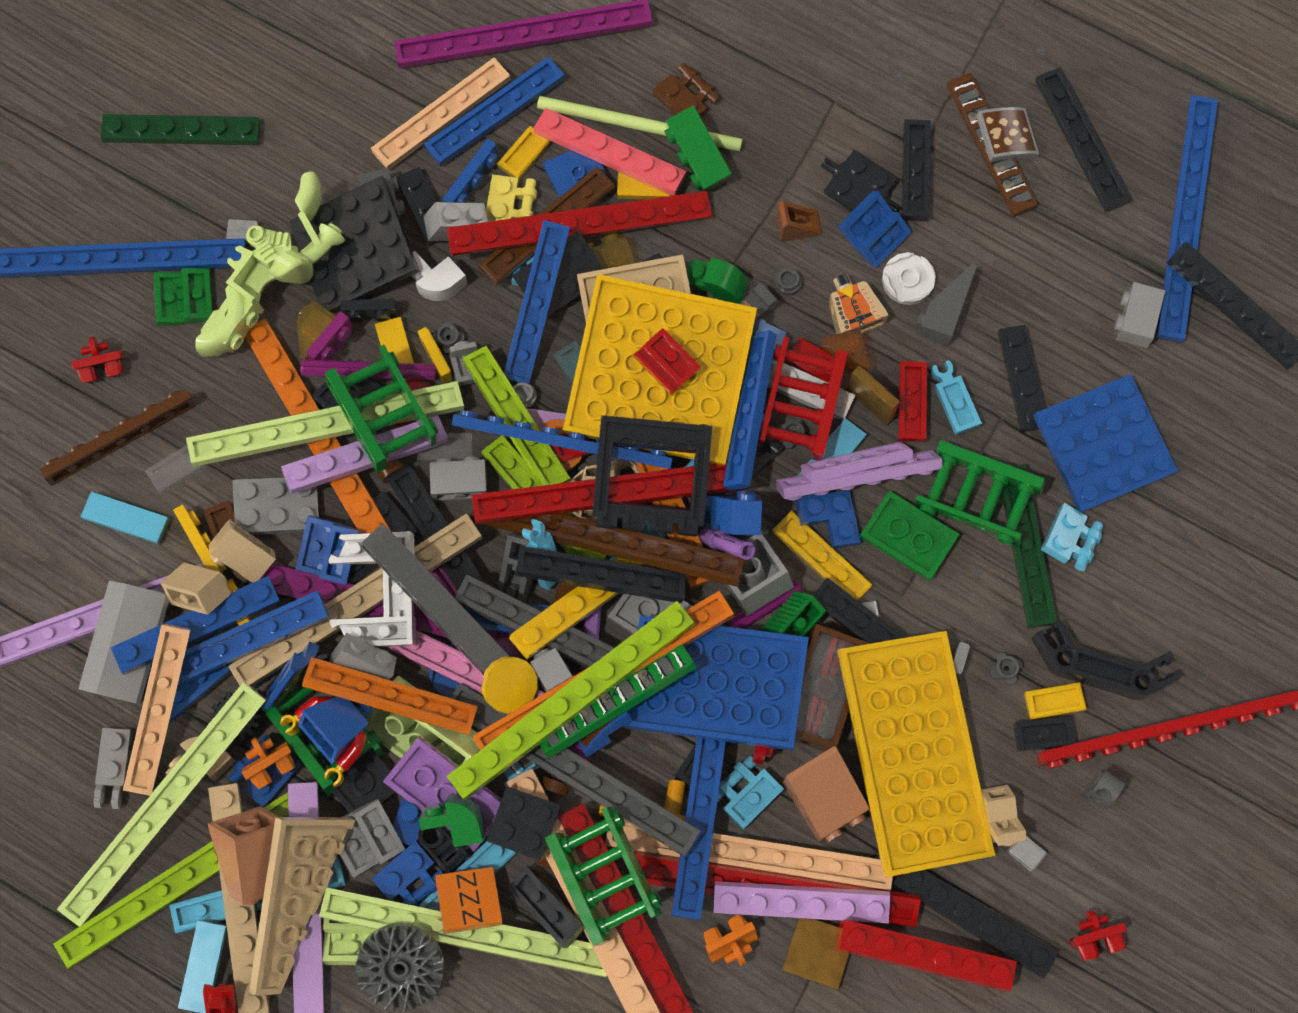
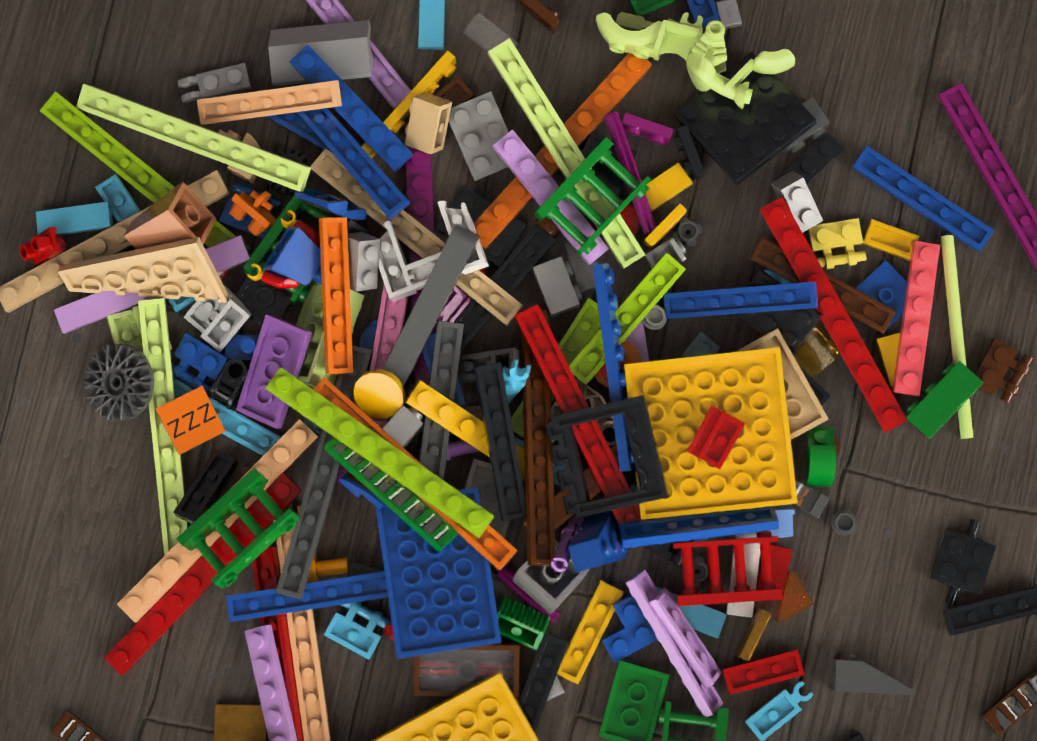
camera: 80 degrees right, 10 degrees up
tan brick [160,563,231,615] -> none
blue slope [295,515,359,585] -> none
clear yellow slope [296,300,336,360] -> none
light nougat plate [371,58,511,170] -> none
white brick [412,251,468,301] -> none
green brick [419,794,486,847] -> none
blue plate [442,138,498,203] -> none
black plate [486,786,562,861] -> none
reddish brown tile [541,776,571,796] -> none
orange hips [703,914,759,967] -> none
dark orange slope [776,200,822,242] -> none
nougat slope [782,746,870,843] -> none
torso [829,274,889,342] -> none
blue slope [837,191,912,268] -> none
white tile [882,252,936,305] -> none

